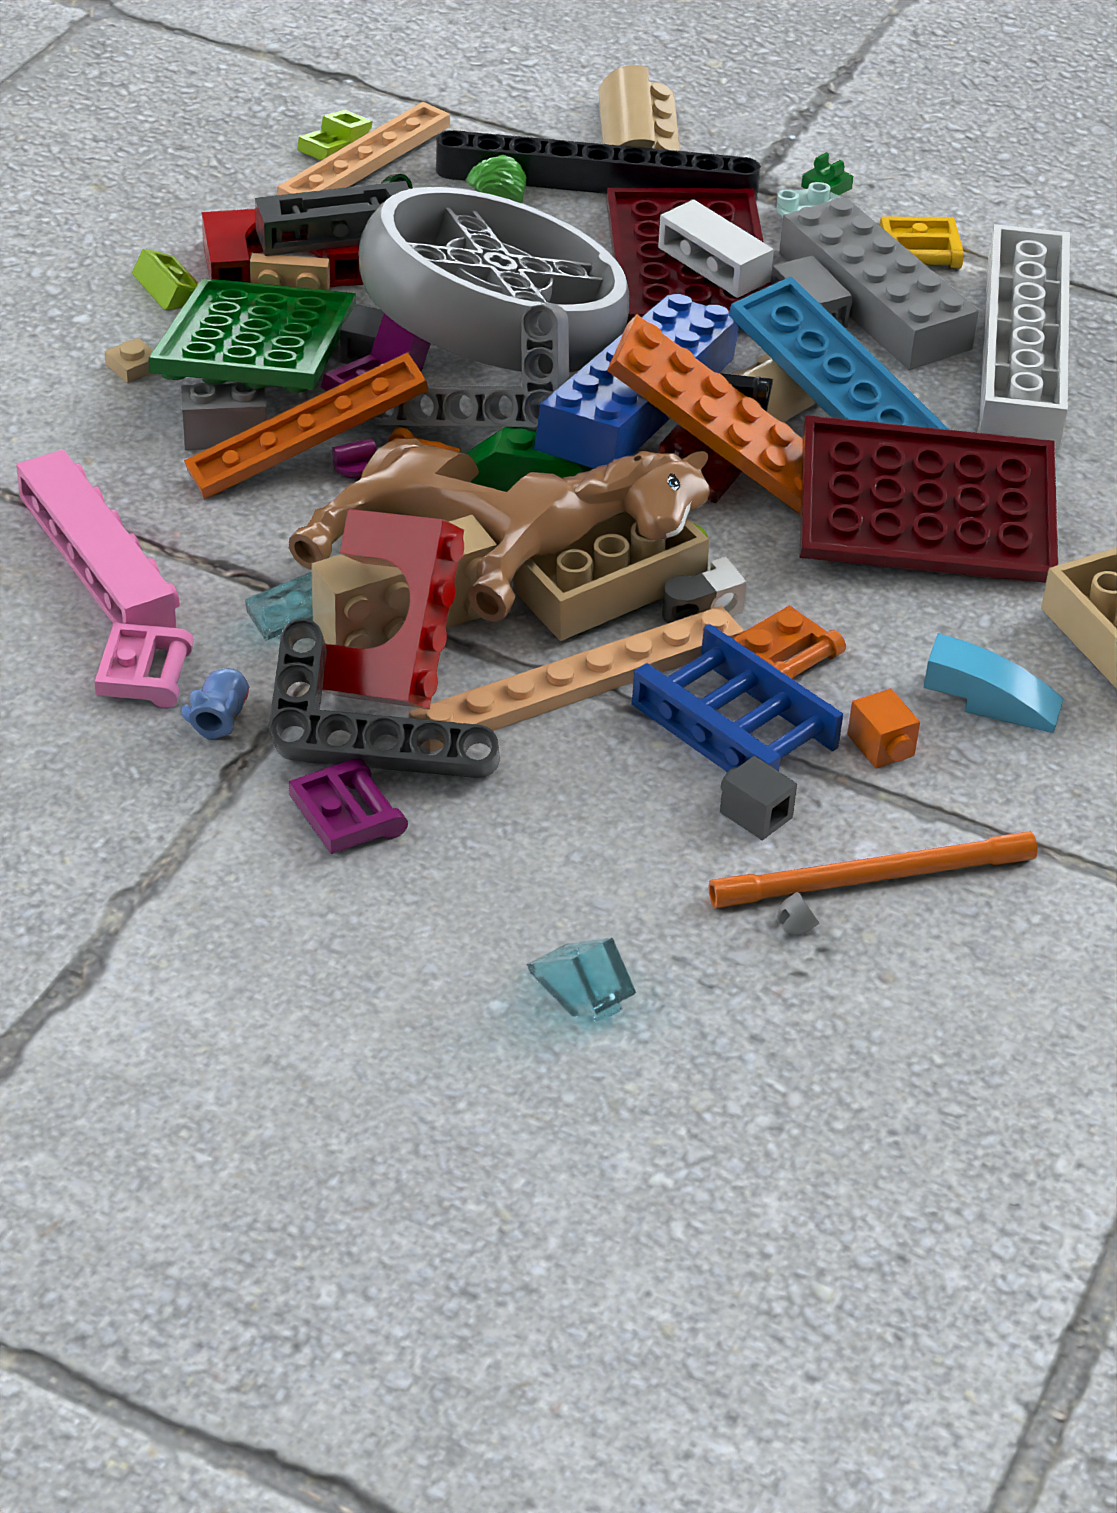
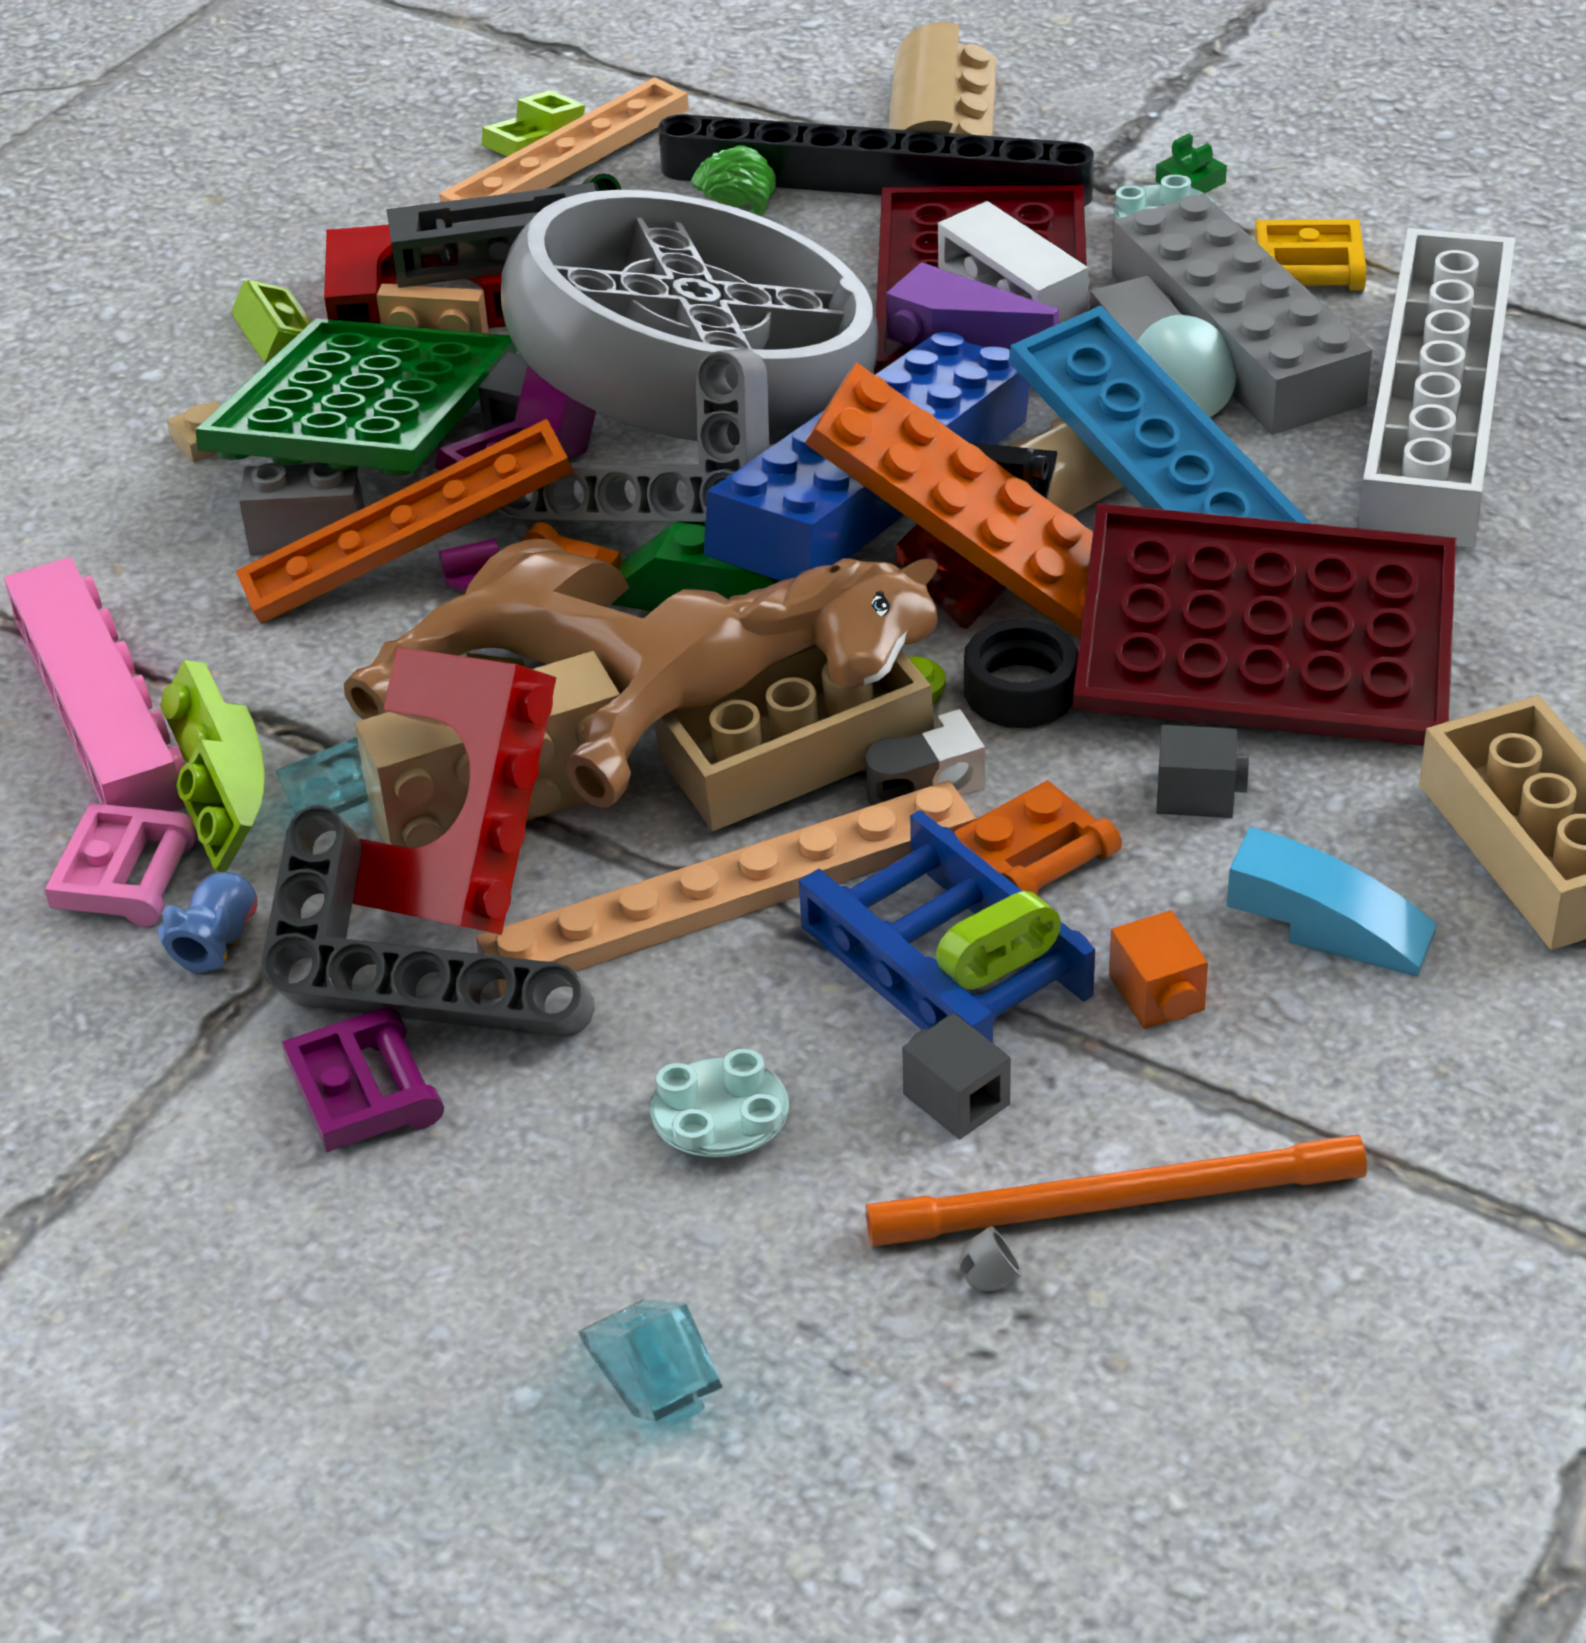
camera: 10 degrees right, 0 degrees up
none -> lime slope [160,660,265,872]
none -> light aqua dish [650,1049,789,1157]
none -> medium lavender slope [886,262,1059,350]
none -> lime beam [936,891,1061,990]
none -> black tyre [964,620,1078,728]
none -> light aqua dish [1136,315,1237,417]
none -> dark grey brick [1156,725,1249,818]

